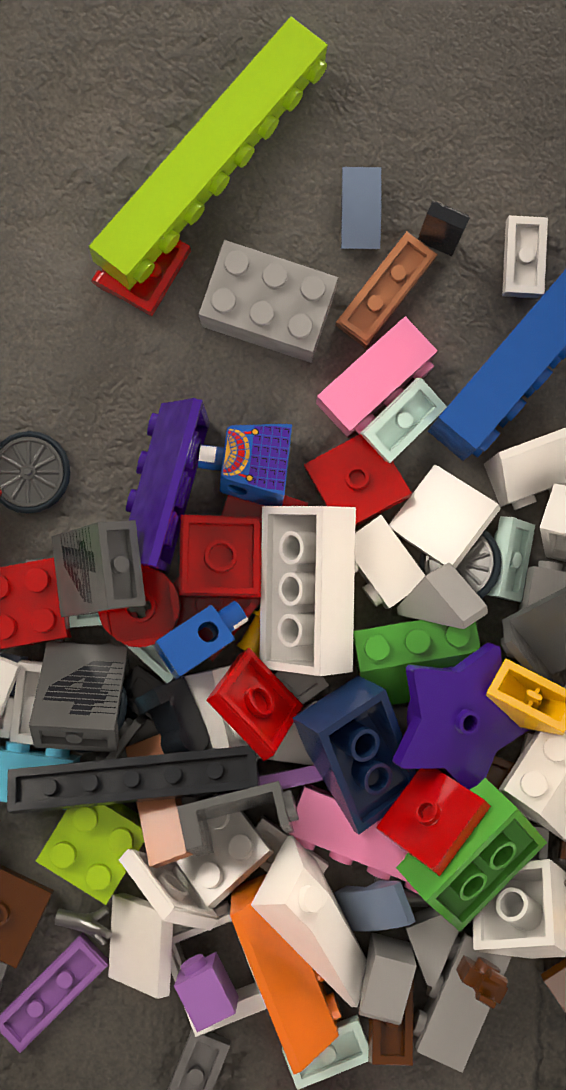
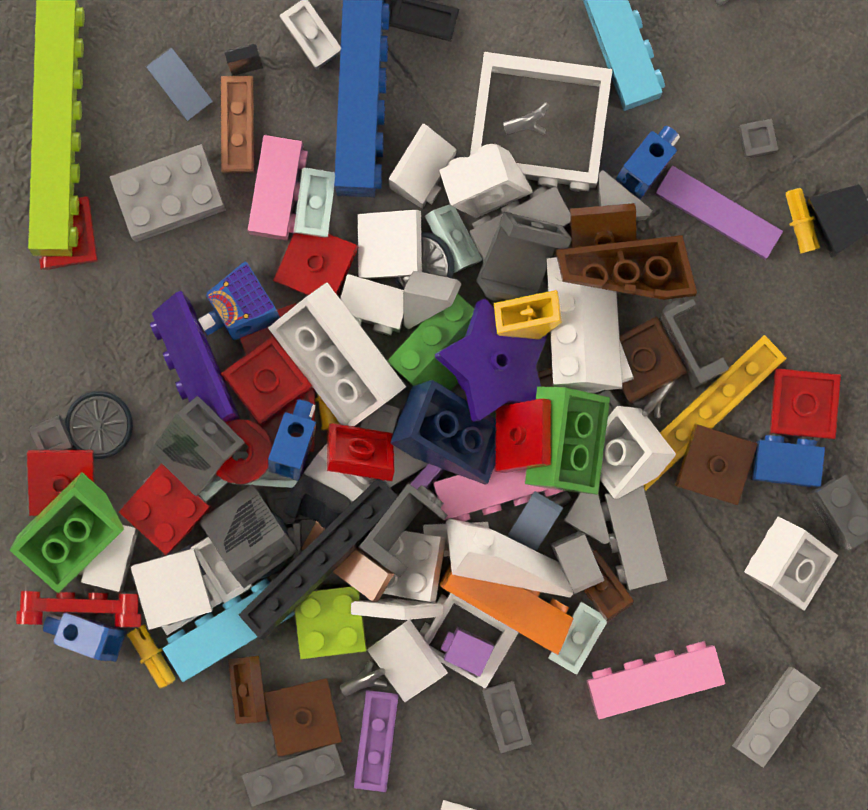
camera: 35 degrees left, 0 degrees up
reddish brown plate [456,955,508,1009] -> none

